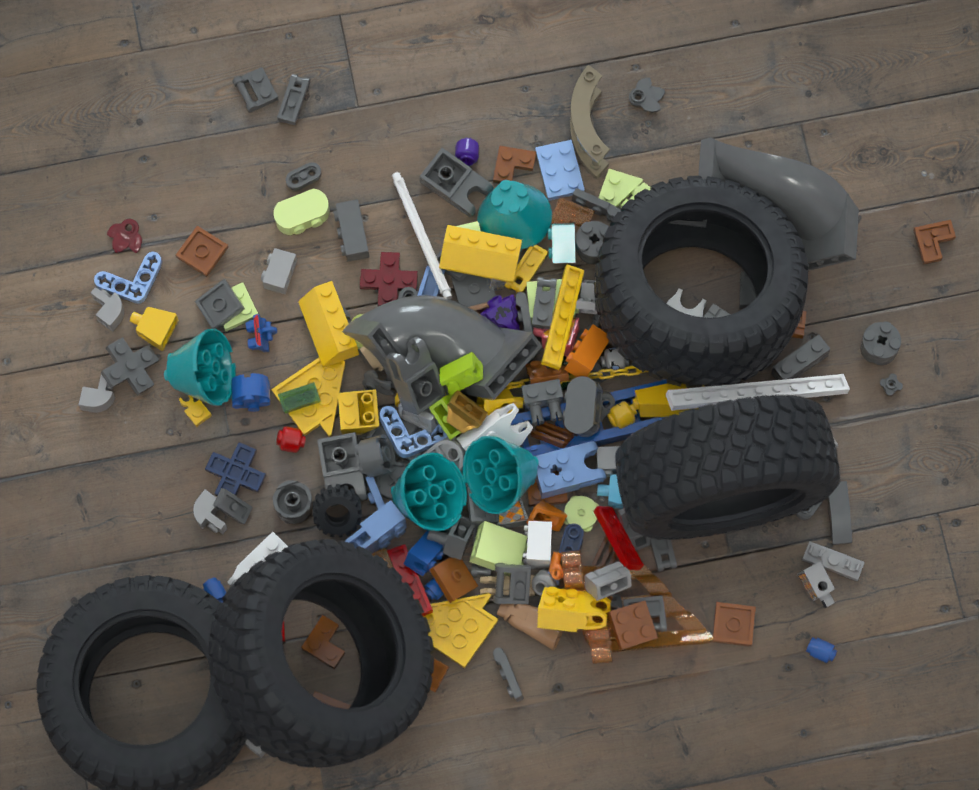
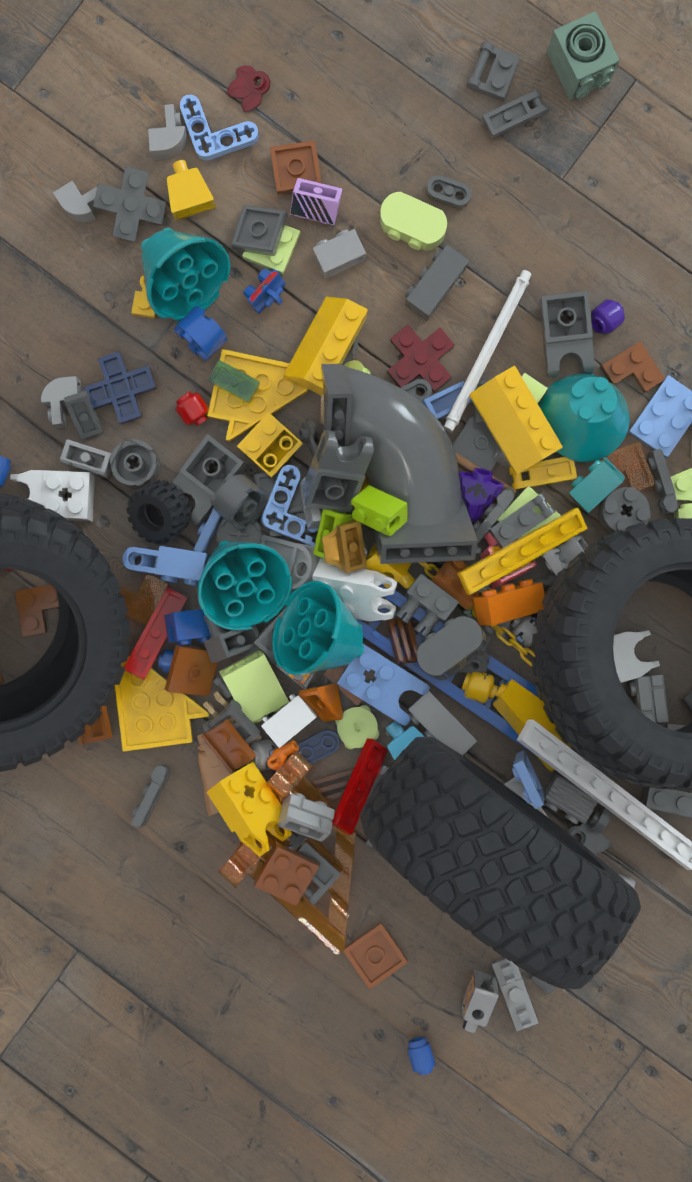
camera: 50 degrees right, 15 degrees up
none -> light grey brick [60,439,112,479]
none -> dark orange plate [201,719,256,773]
none -> lavender brick [290,178,342,225]
none -> sand green brick [546,11,620,100]

